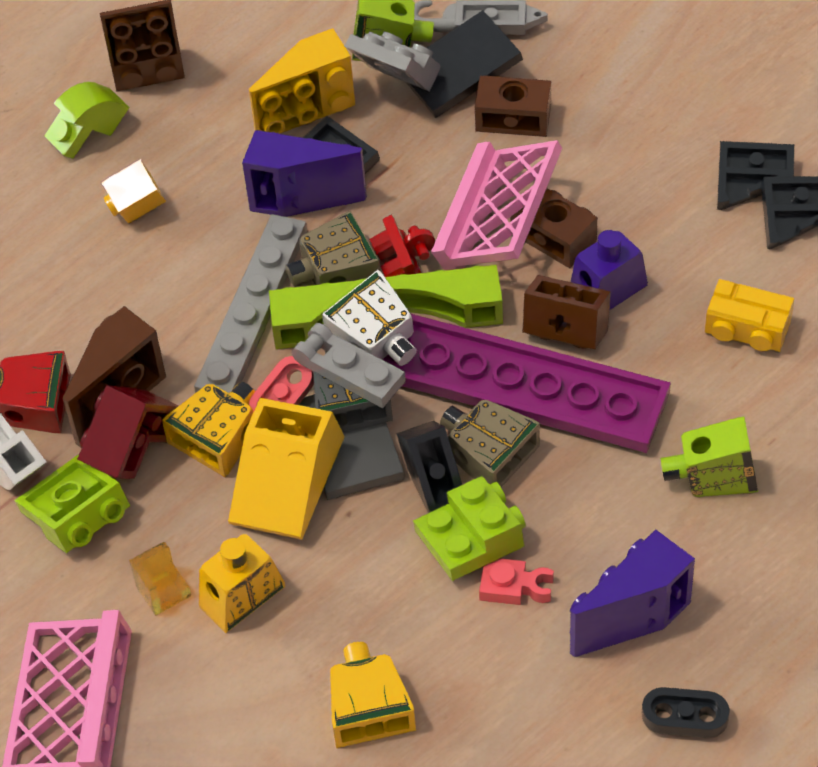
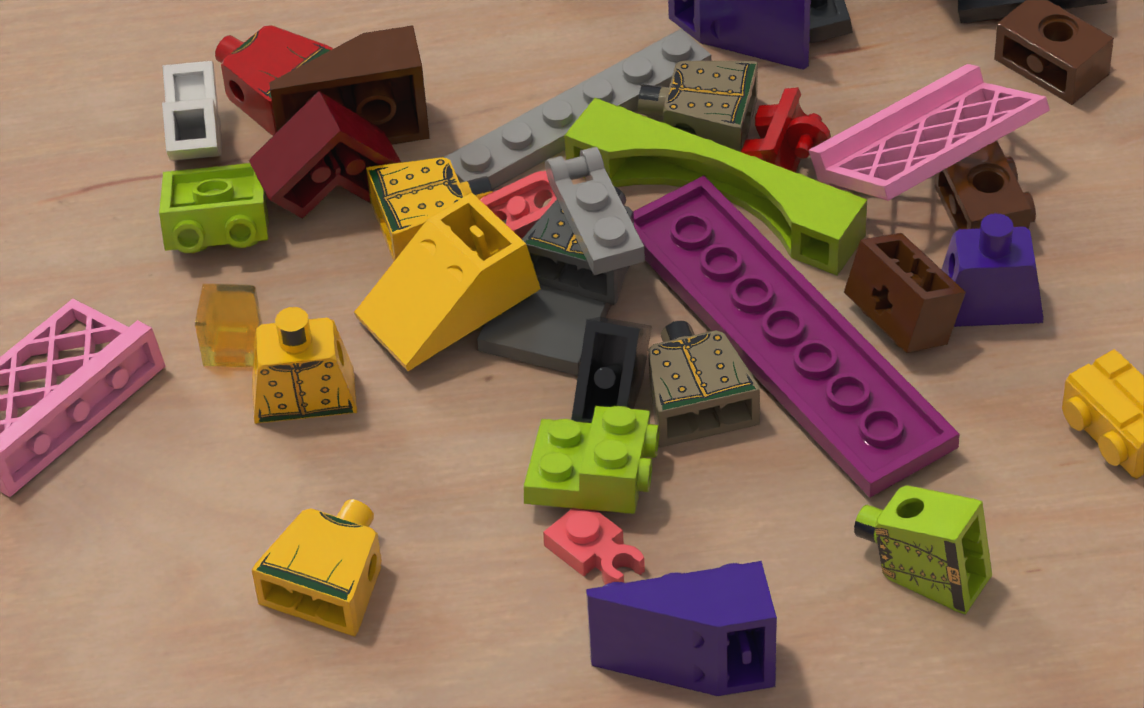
camera: 35 degrees right, 5 degrees down
white torso [322,270,417,366] -> none

